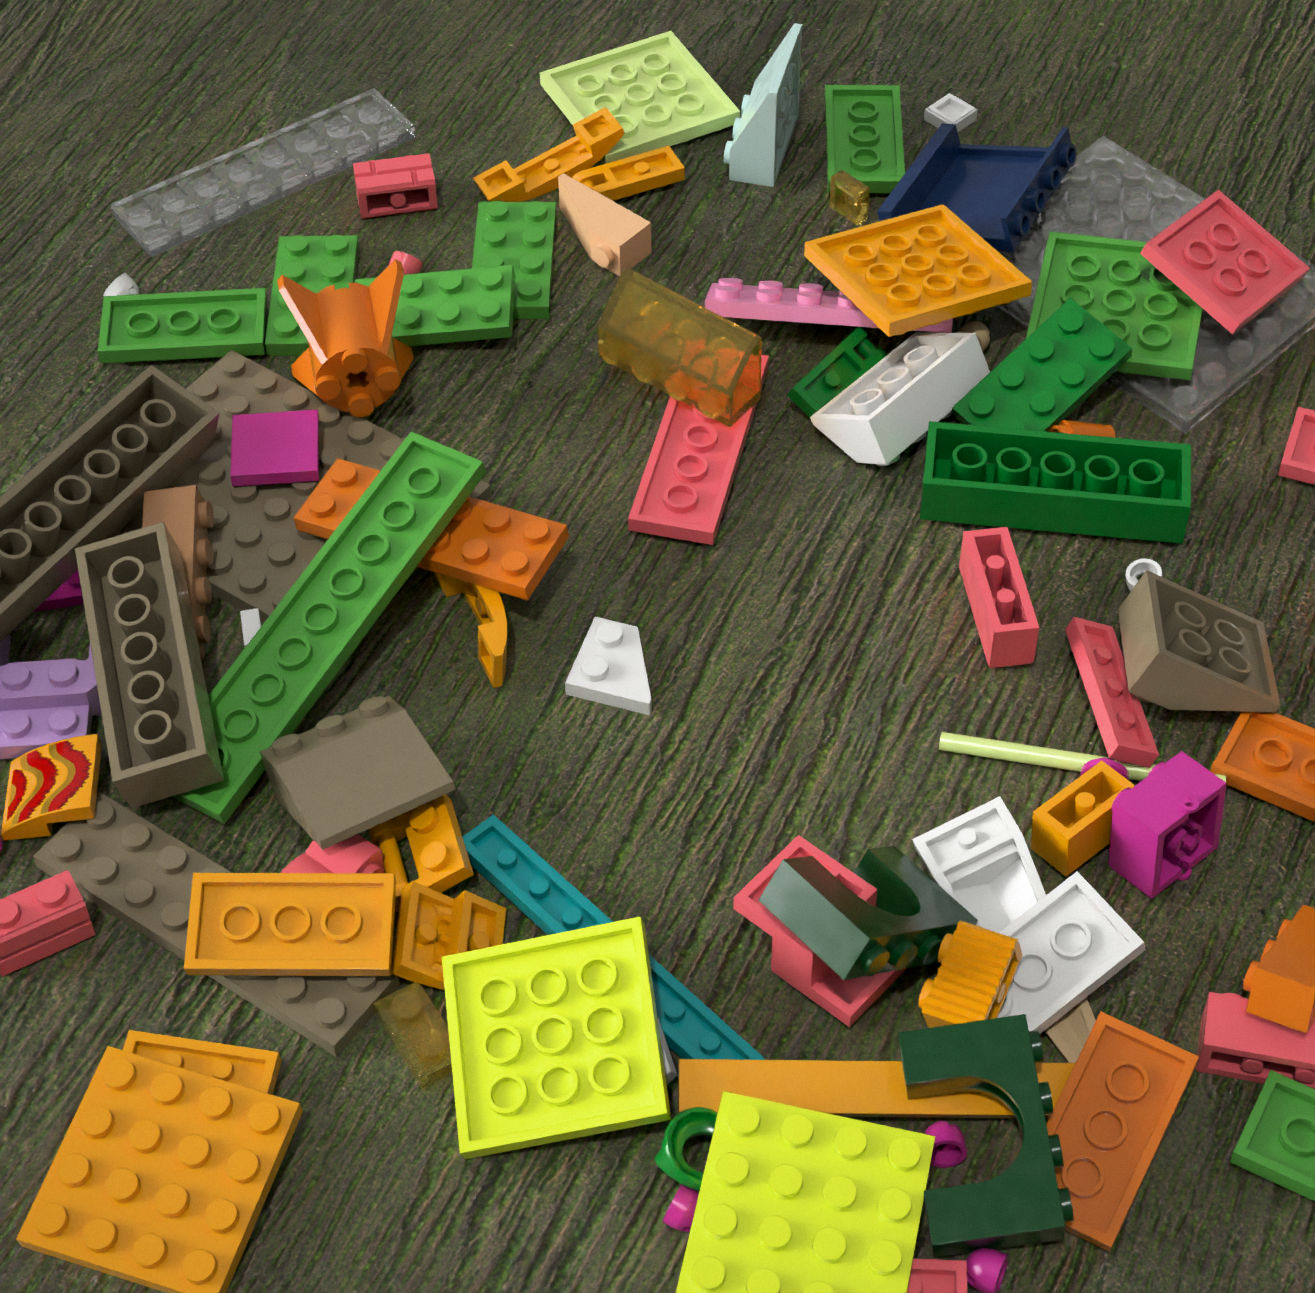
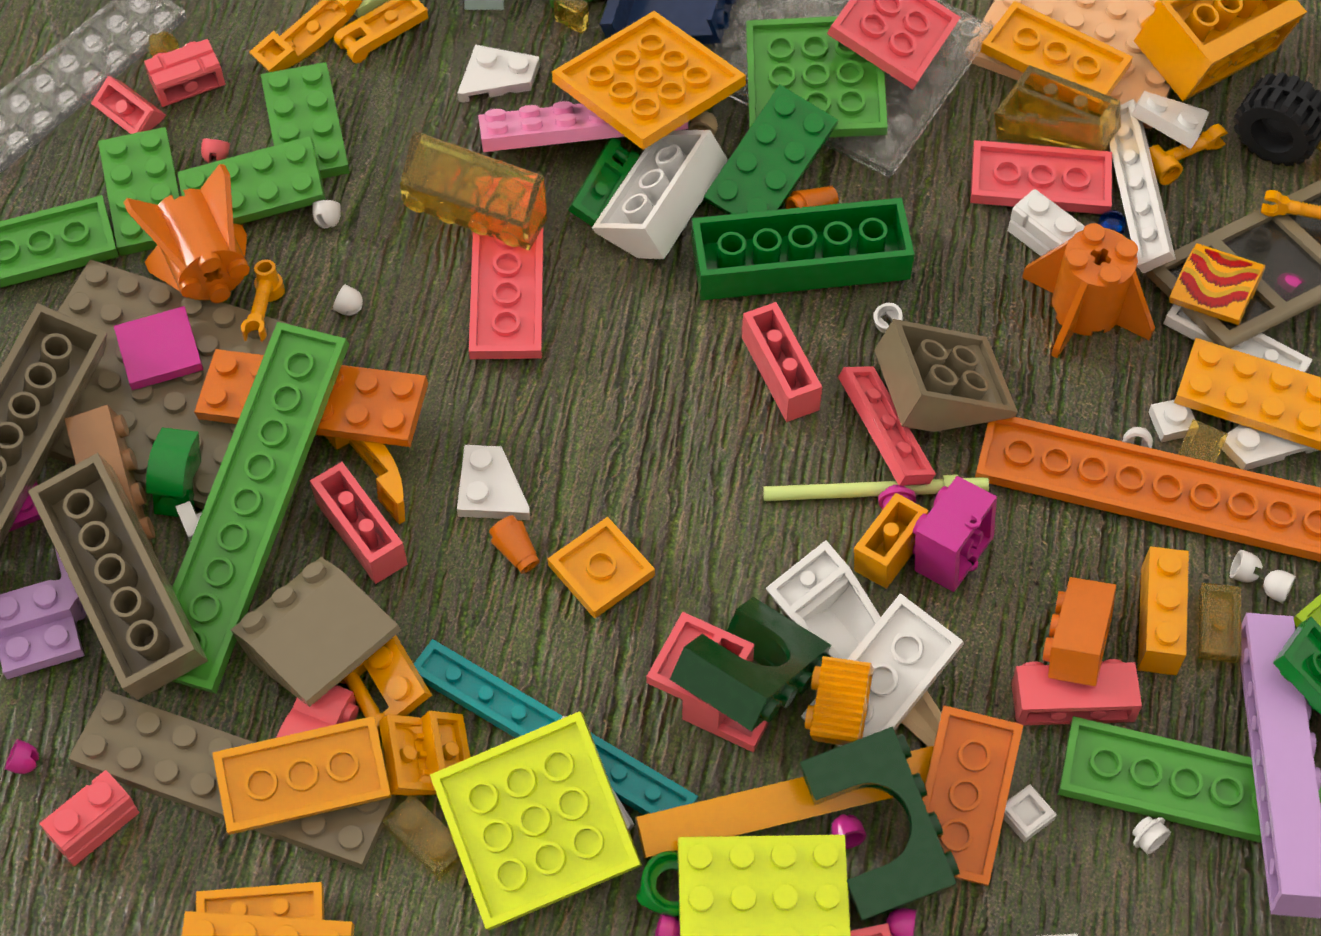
camera: 15 degrees left, 10 degrees up
slope [1,734,102,841] -> none
light nougat slope [558,173,652,277] -> none
none -> coral slope [91,76,166,134]
none -> green brick [146,427,201,517]
none -> clear yellow plate [148,31,180,57]
none -> light orange brick [241,259,285,342]
none -> coral brick [310,462,408,584]
none -> white hinge [312,200,341,228]
none -> white hinge [333,284,363,316]
none -> white wing [457,45,540,102]
none -> orange cone [489,515,540,574]
none -> light orange plate [547,516,655,619]
none -> white tile [1003,784,1057,843]

